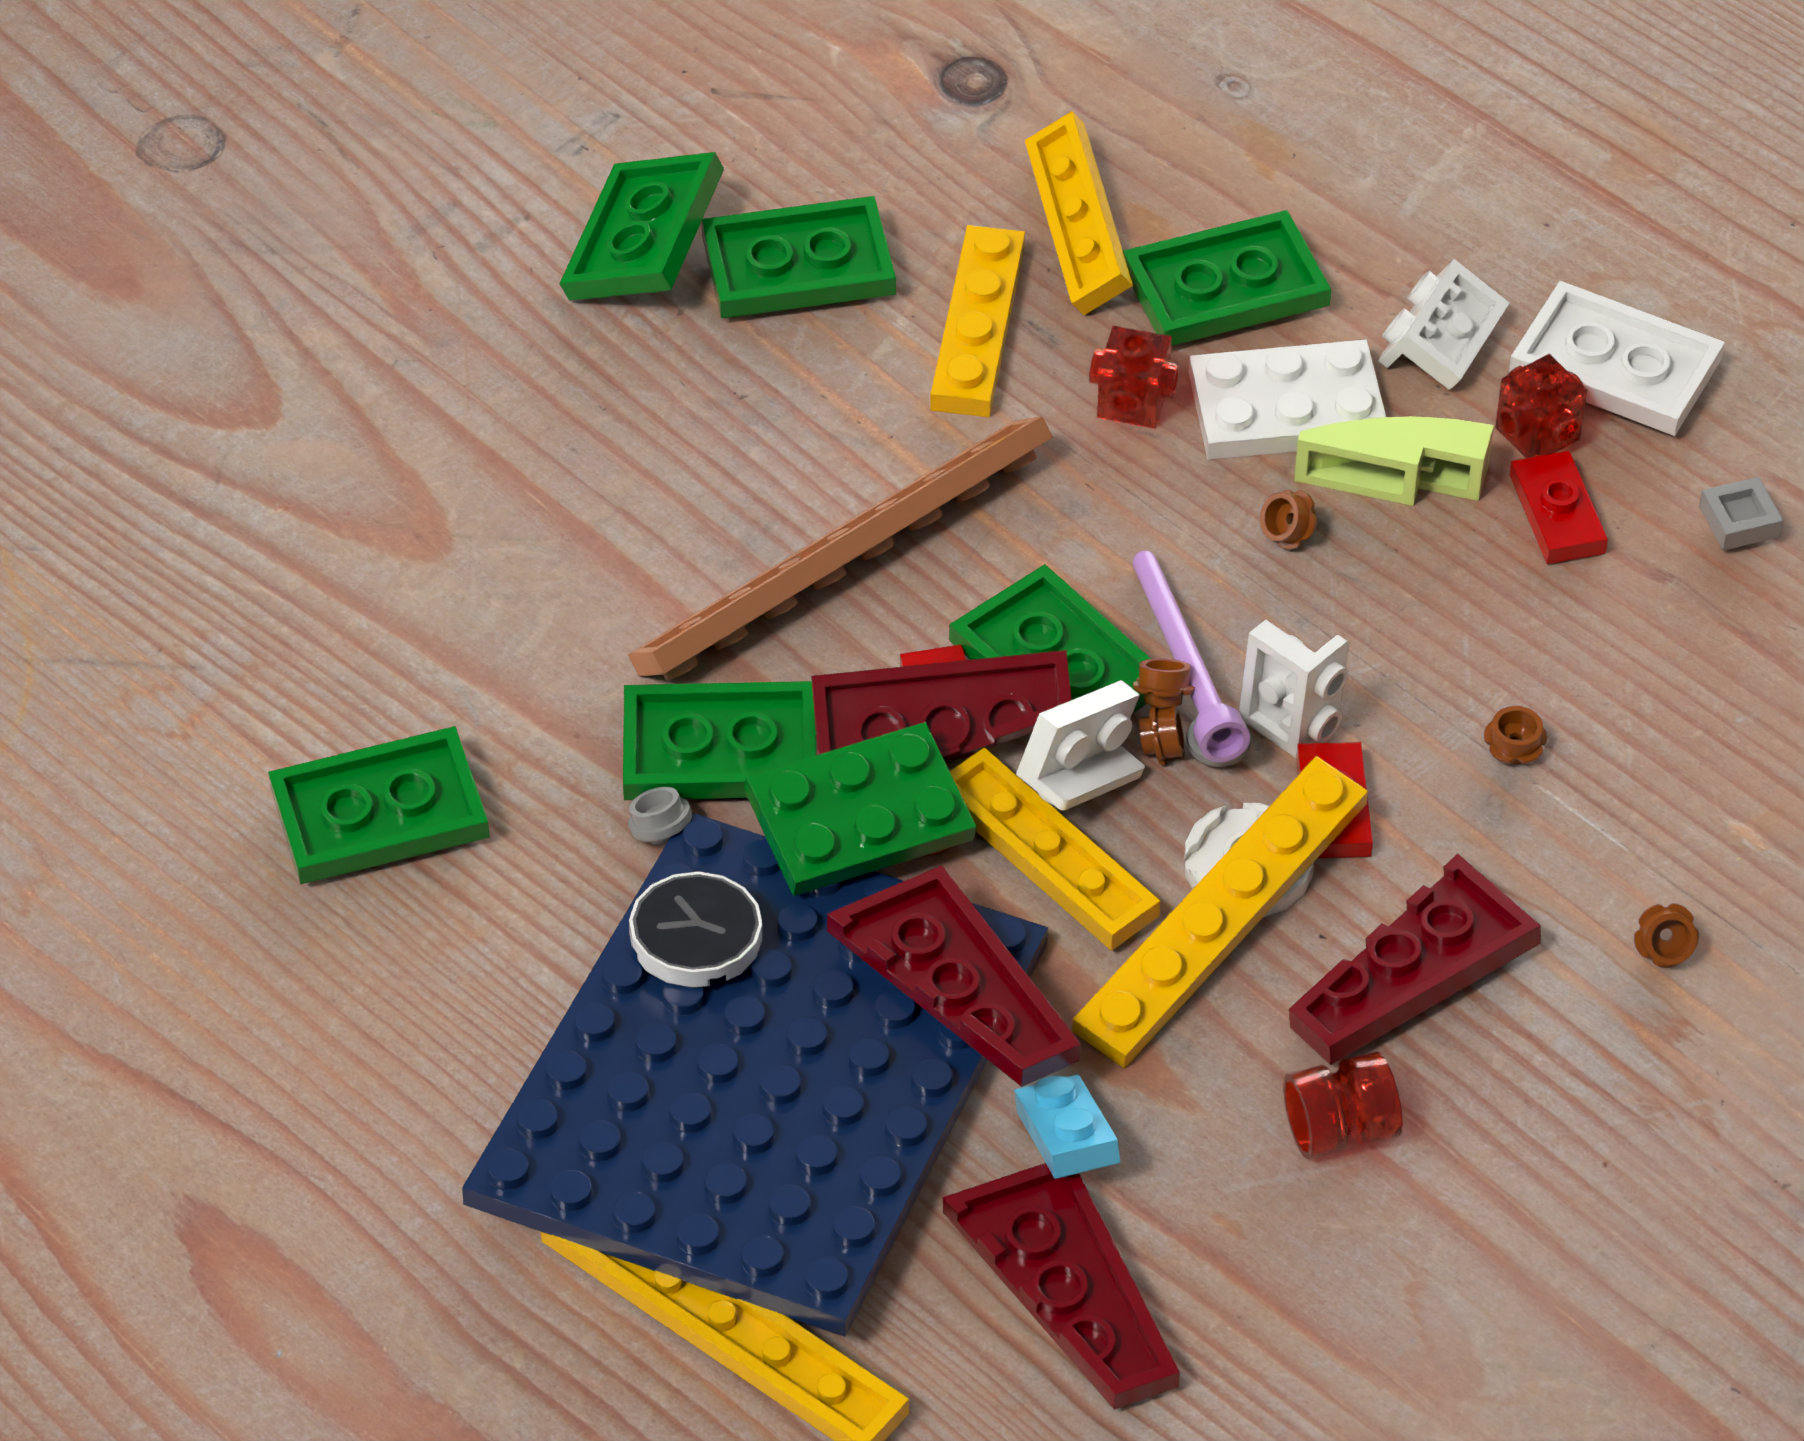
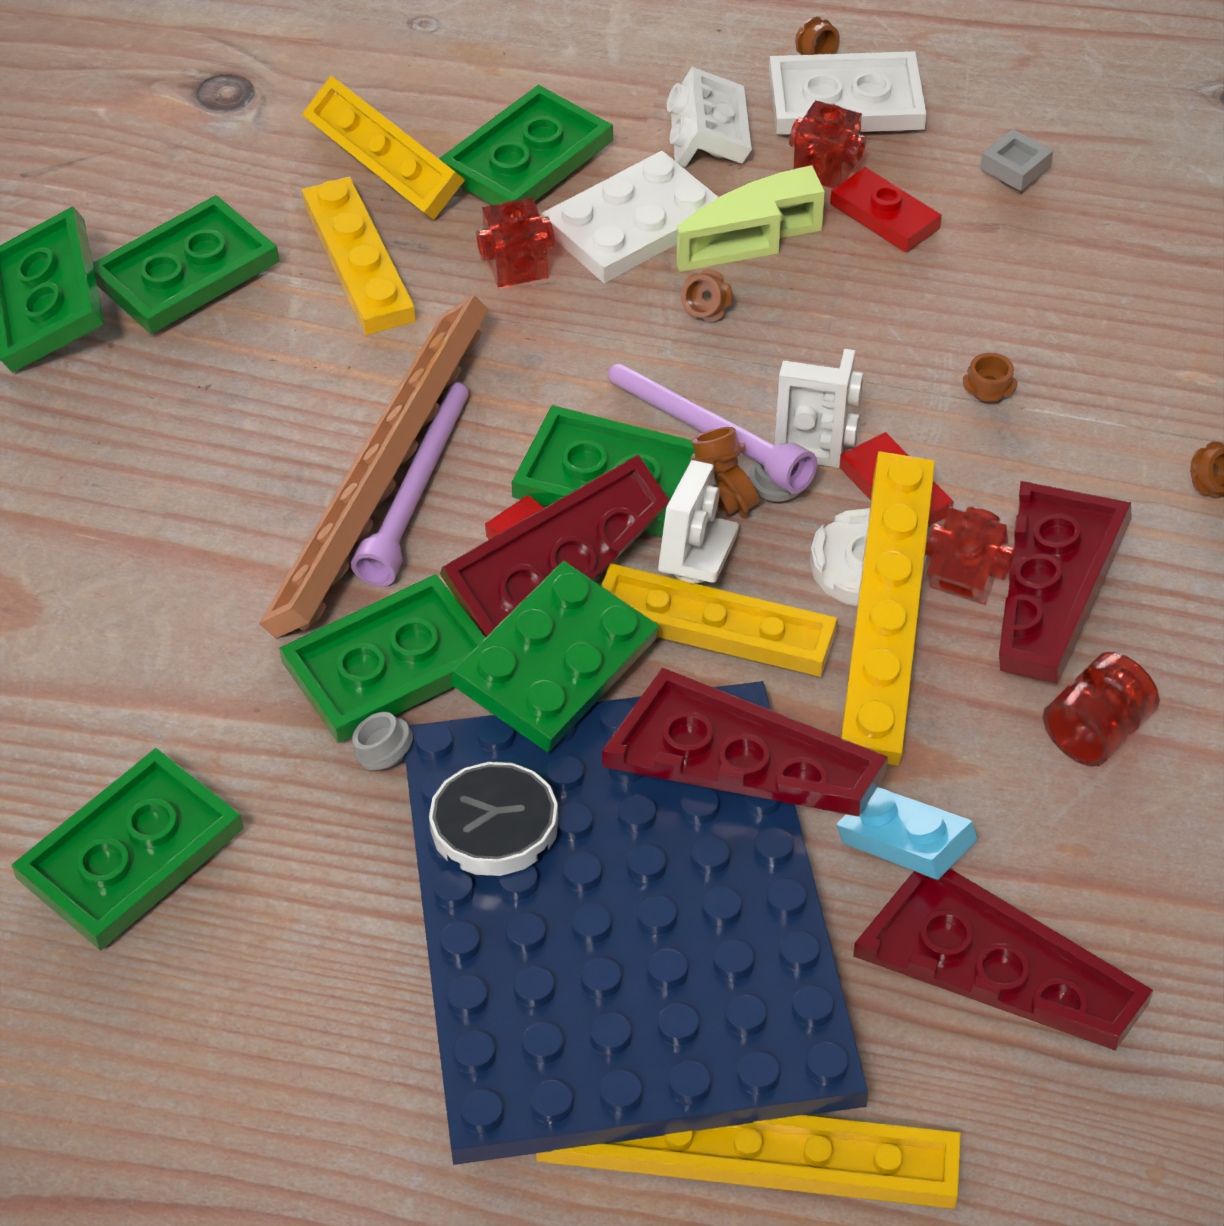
camera: 30 degrees left, 0 degrees up
none -> lavender piece [351,382,468,587]
none -> dark orange plate [795,16,840,55]
none -> clear red brick [925,507,1015,606]

